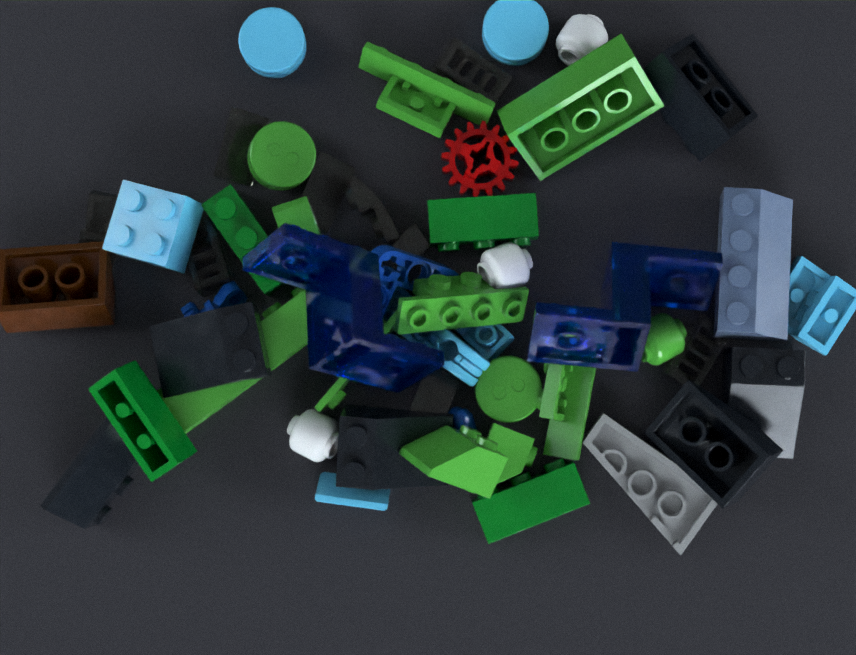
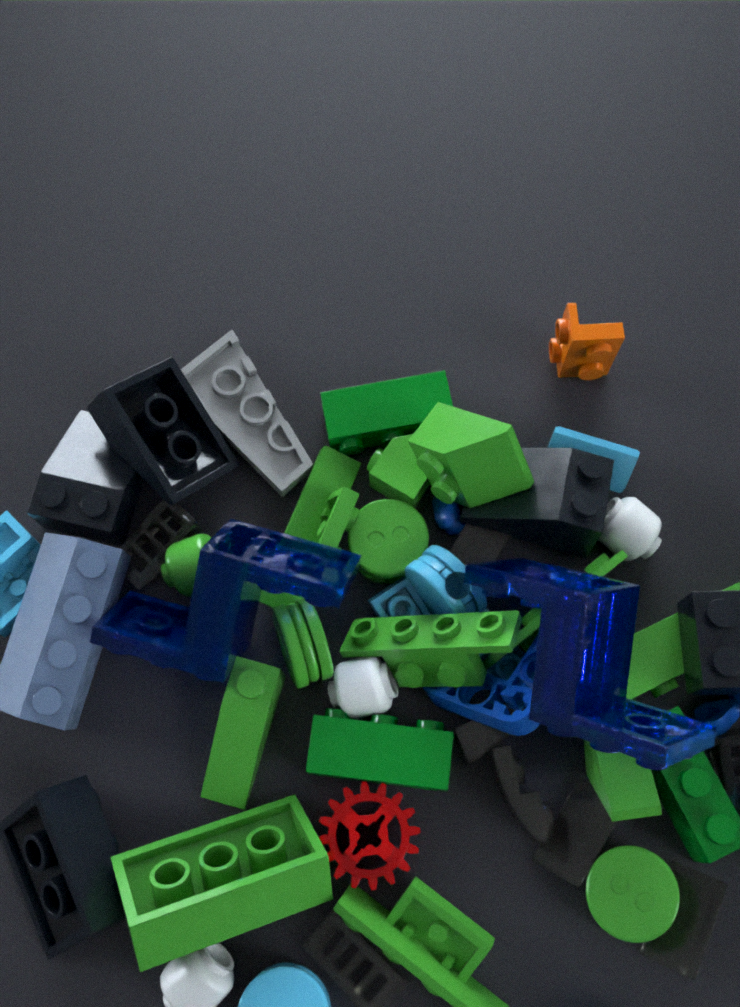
camera: 165 degrees left, 15 degrees down
none -> bright green slope [200,656,286,810]
none -> bright green head [272,597,334,689]
none -> orange bracket [549,303,625,380]

